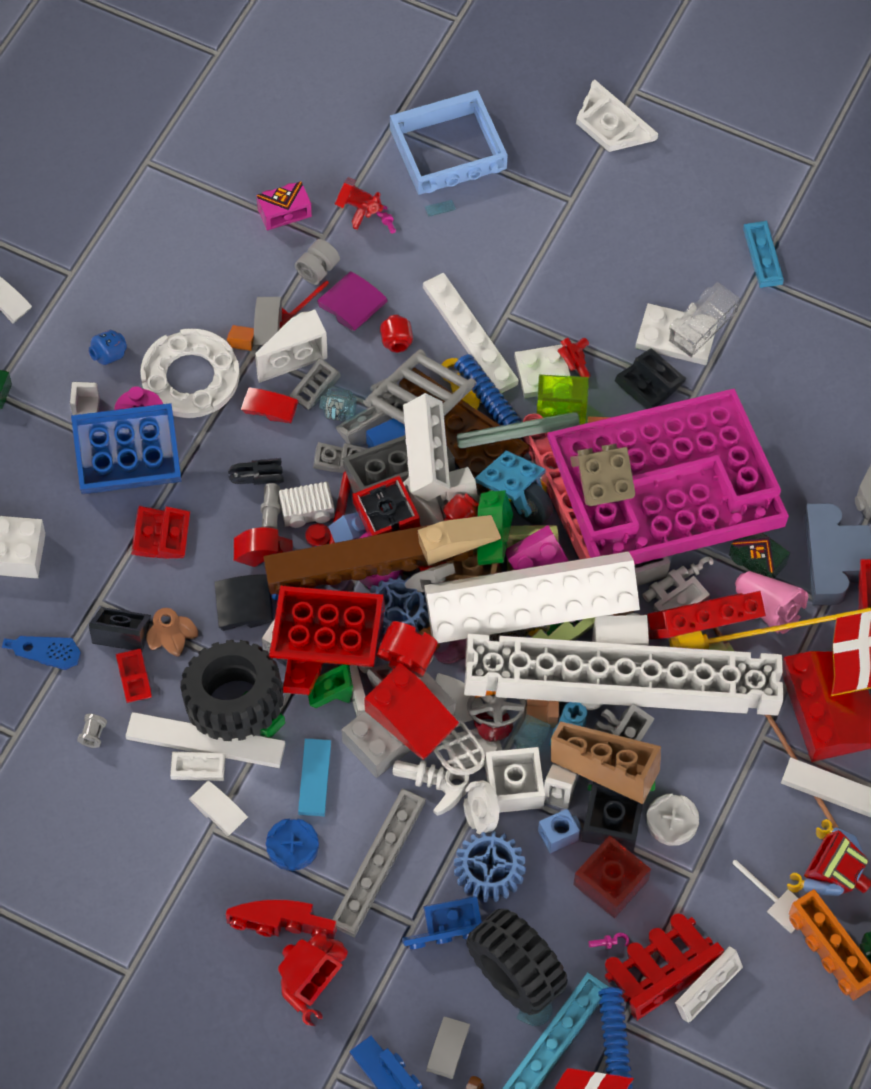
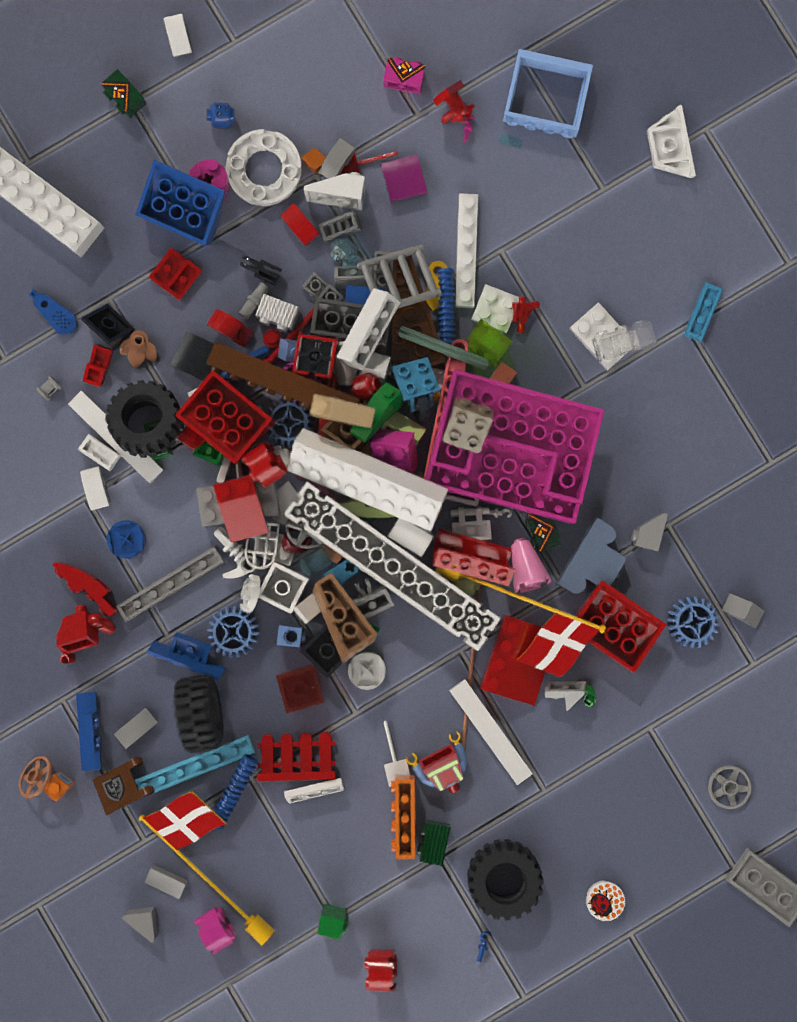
camera: 35 degrees right, 25 degrees up
white panel [70,382,100,415] -> none
light grey wheel [295,239,340,285] -> none
dark azure tile [298,738,331,817] -> none
red head [380,315,413,353] -> none
light grey slope [405,563,455,592] -> none
dark pink hand [588,933,629,949] -> none
black slope [615,348,686,409] -> none

